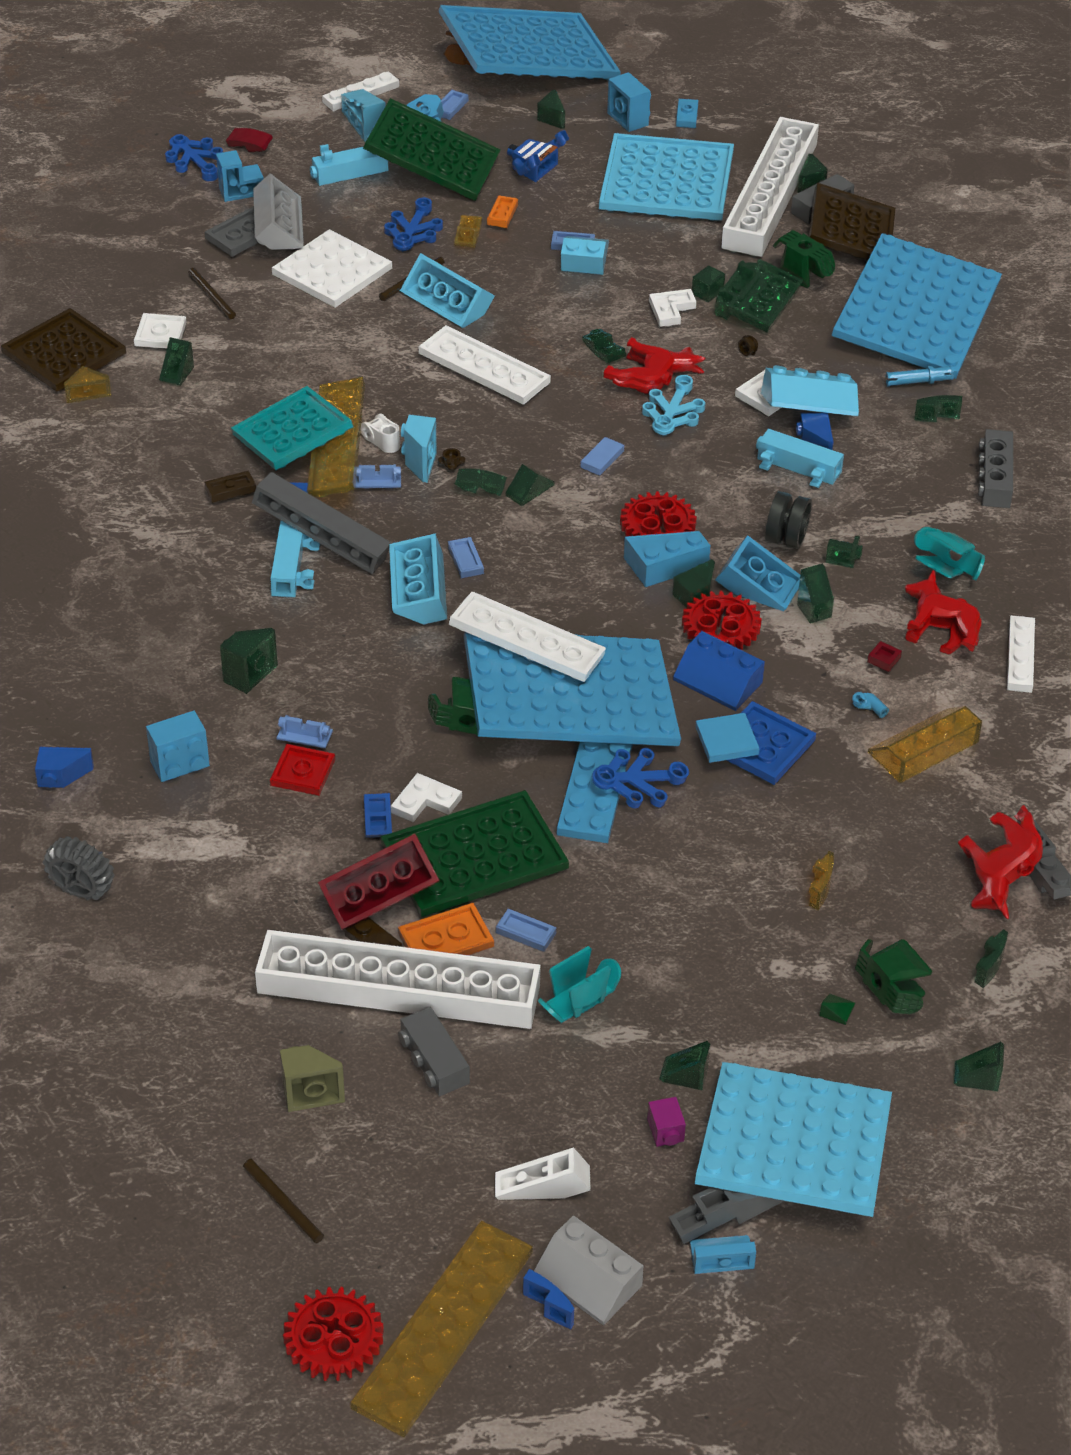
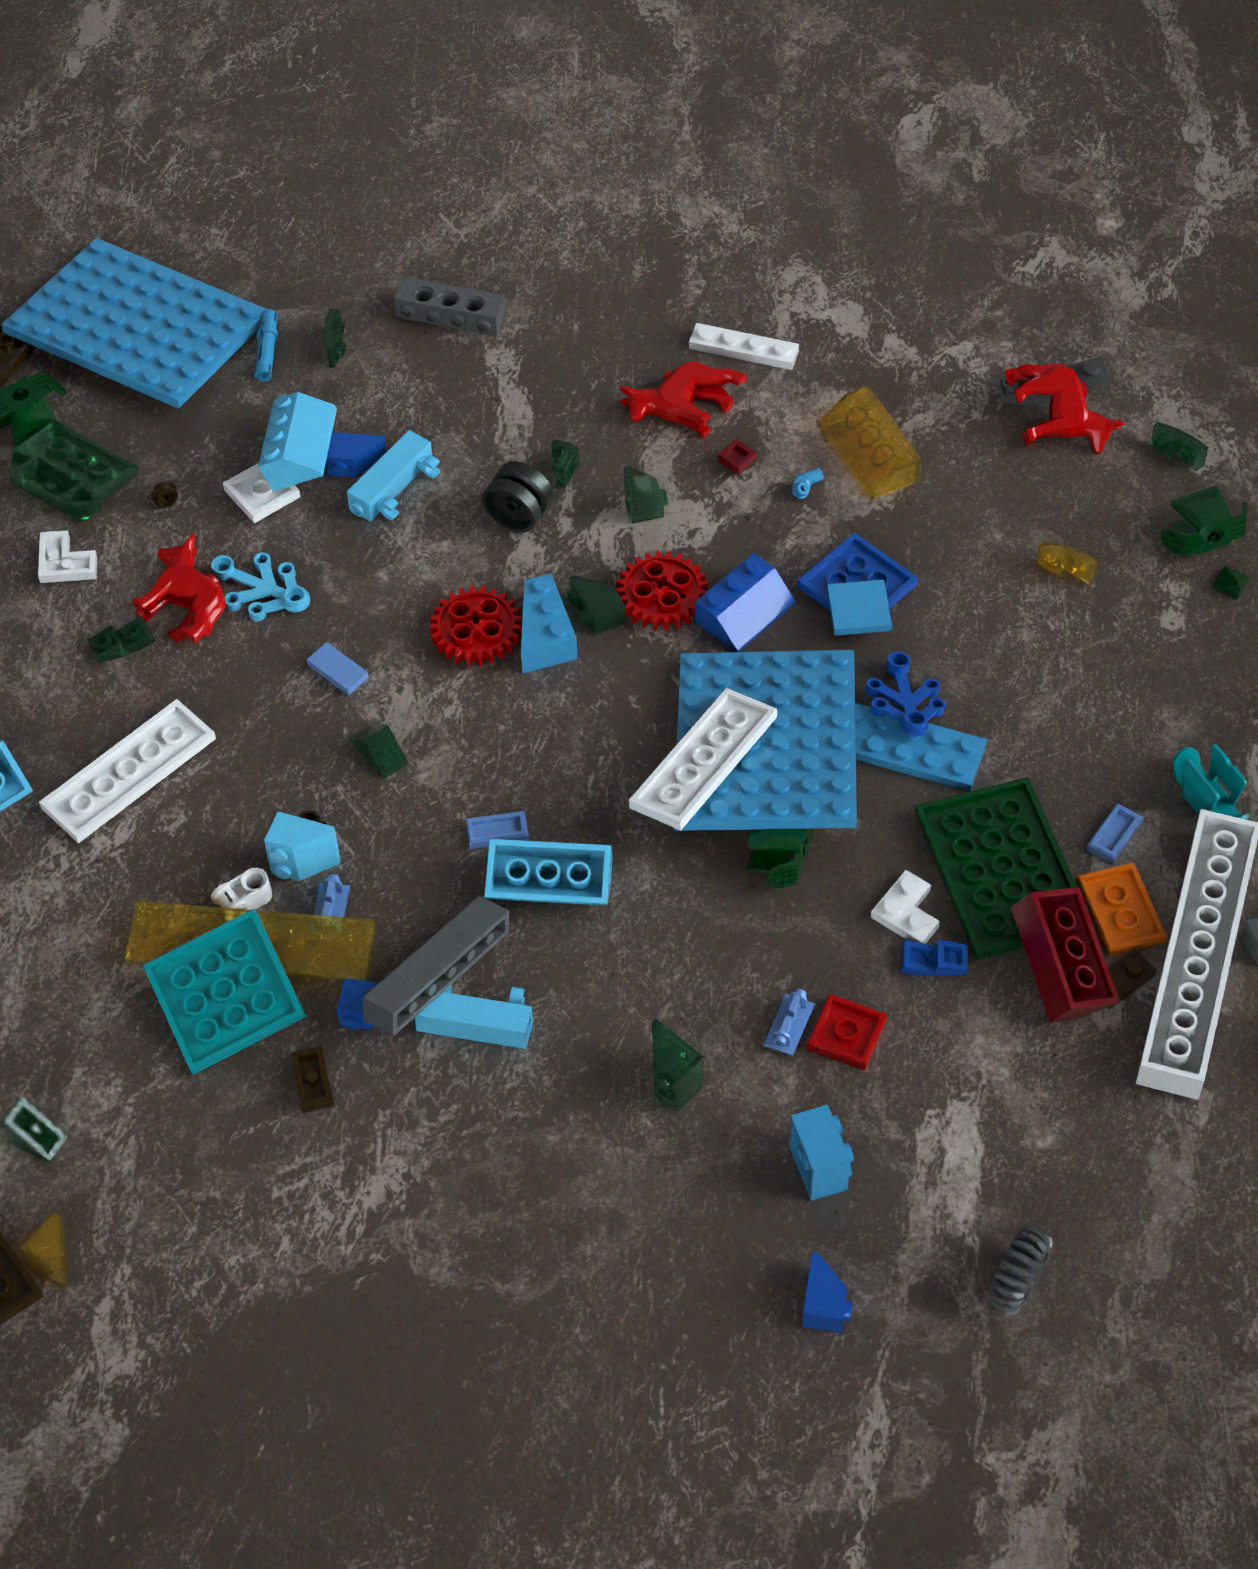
camera: 80 degrees left, 10 degrees up
clear green slope [454,468,507,496] -> none
clear green brick [692,265,725,303] -> none
dark azure slope [715,535,805,611] -> none
teal piece [914,527,985,581] -> none

